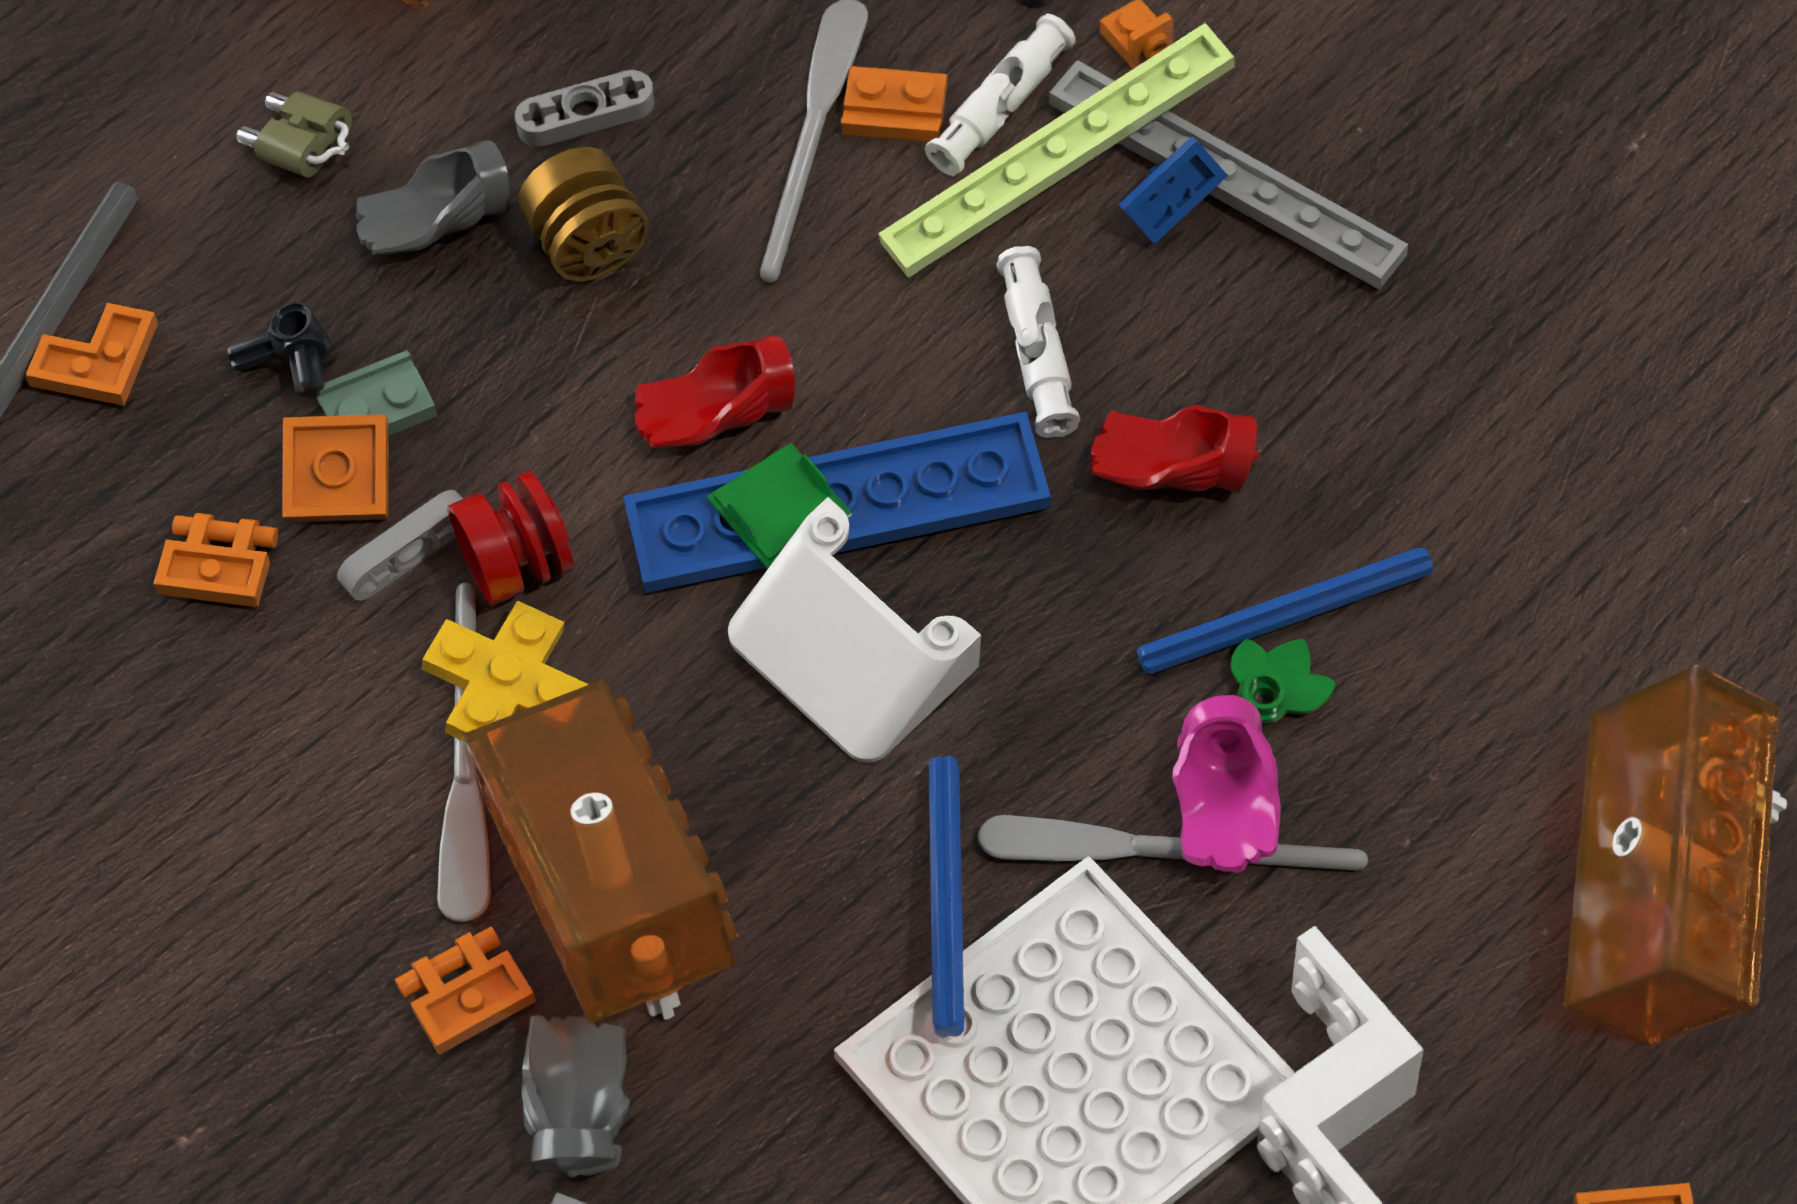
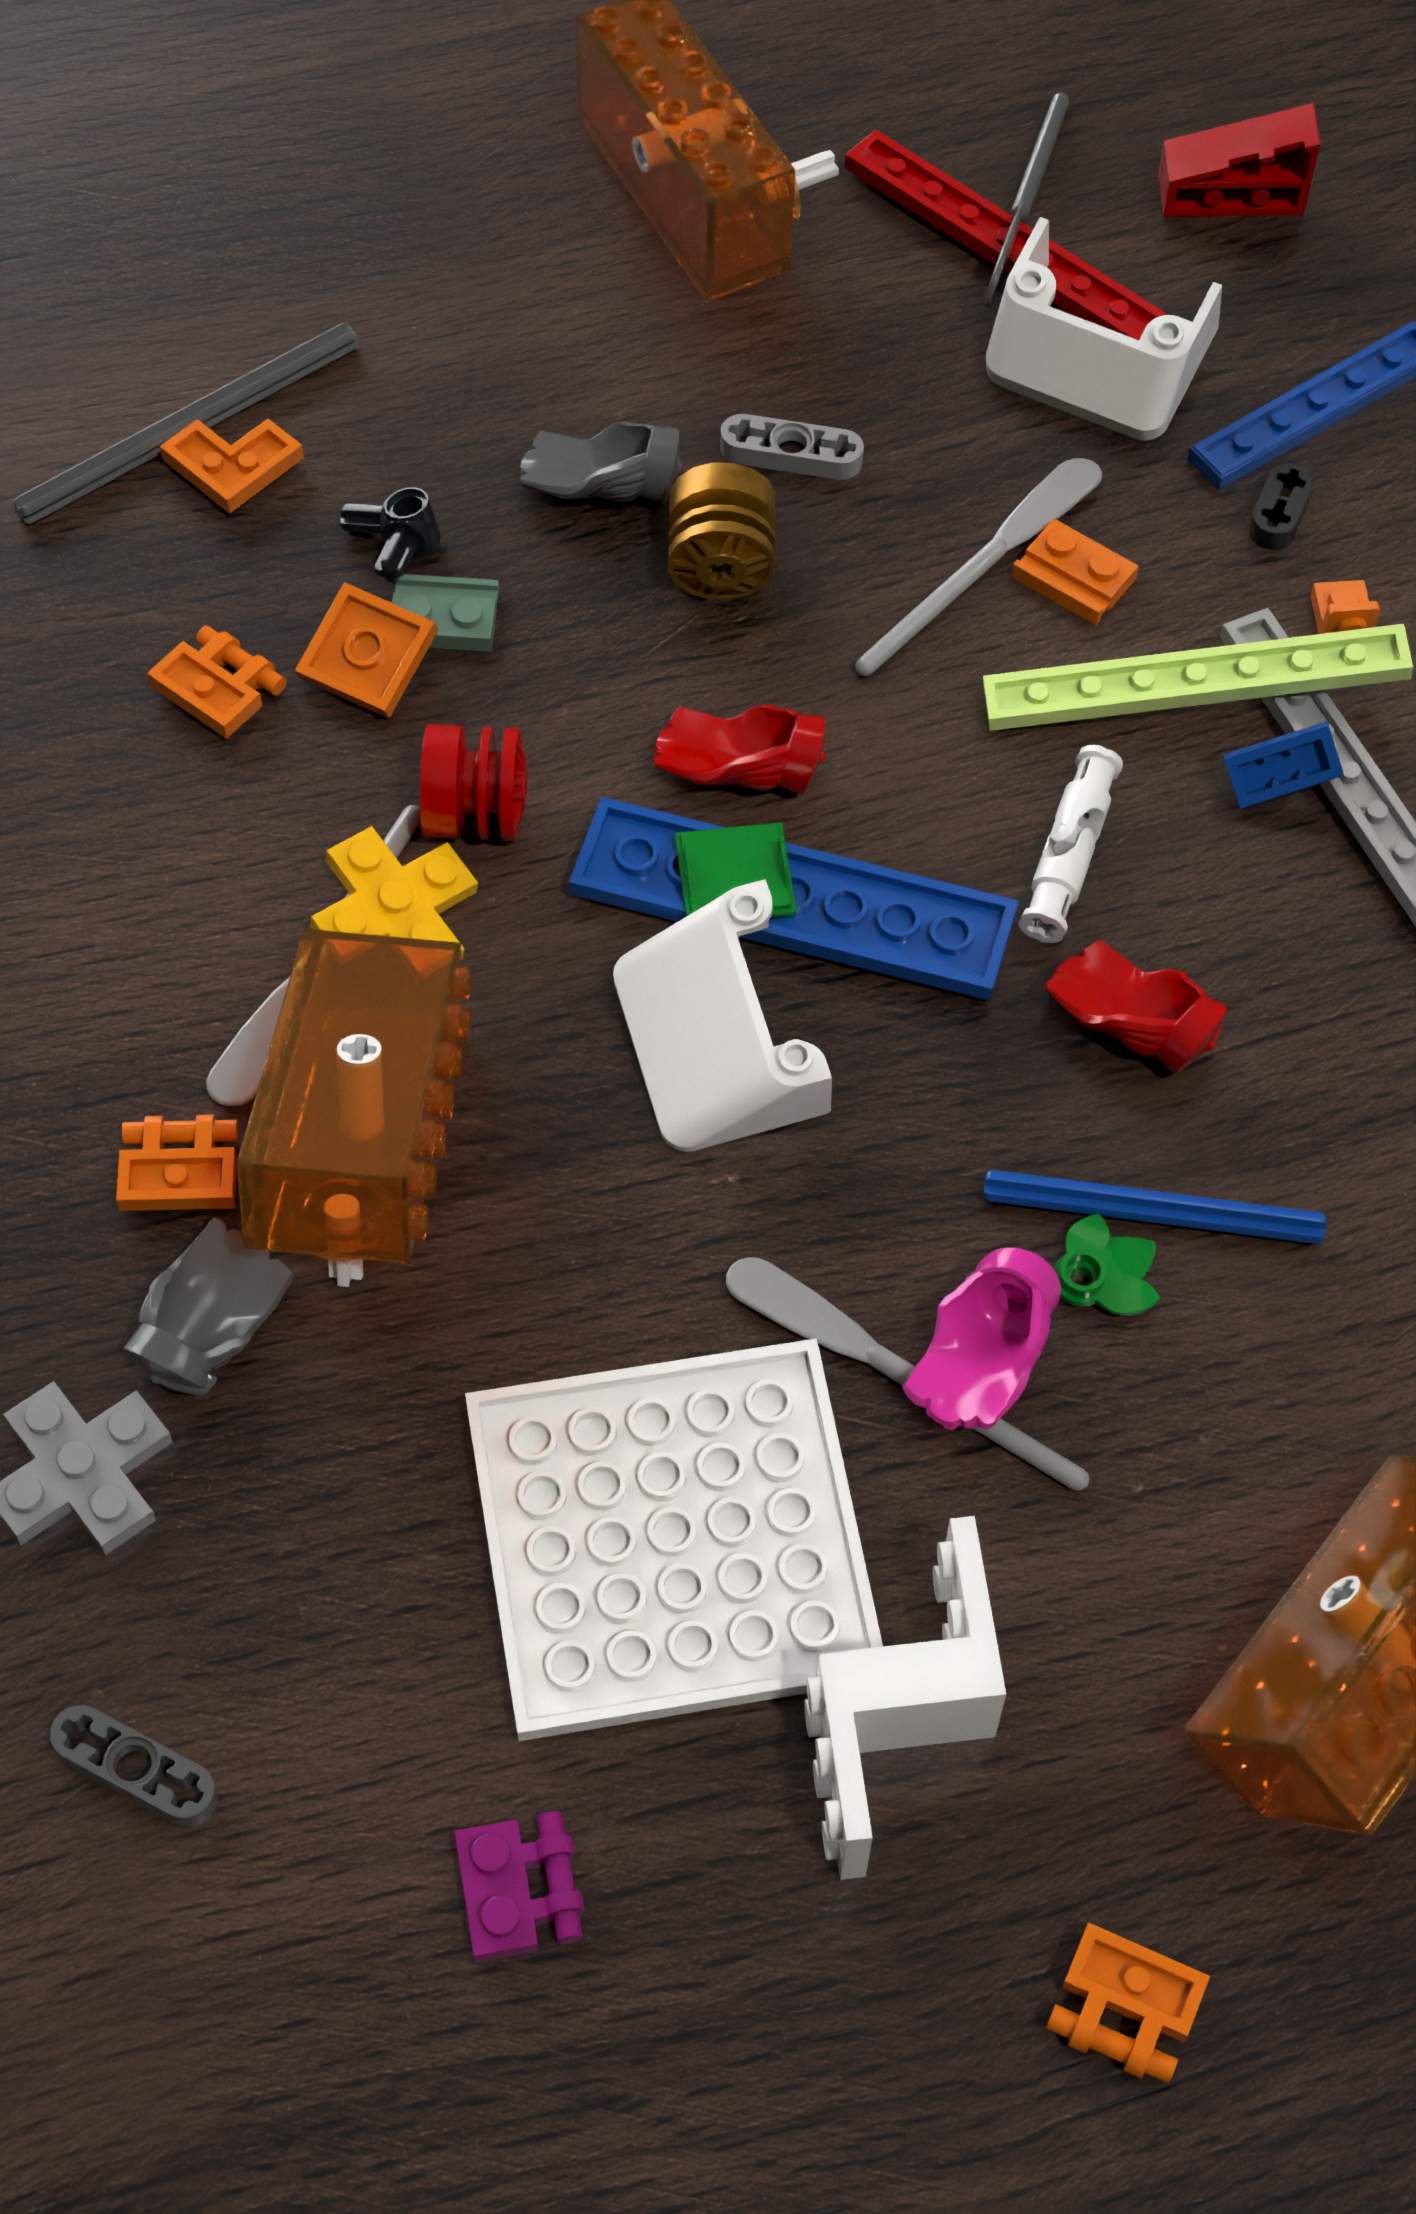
camera: 25 degrees right, 0 degrees up
olive piece [237,91,352,177] -> none
light grey beam [337,490,463,600] -> none
white piece [925,14,1075,176] -> none
blue axle [929,755,965,1038] -> none

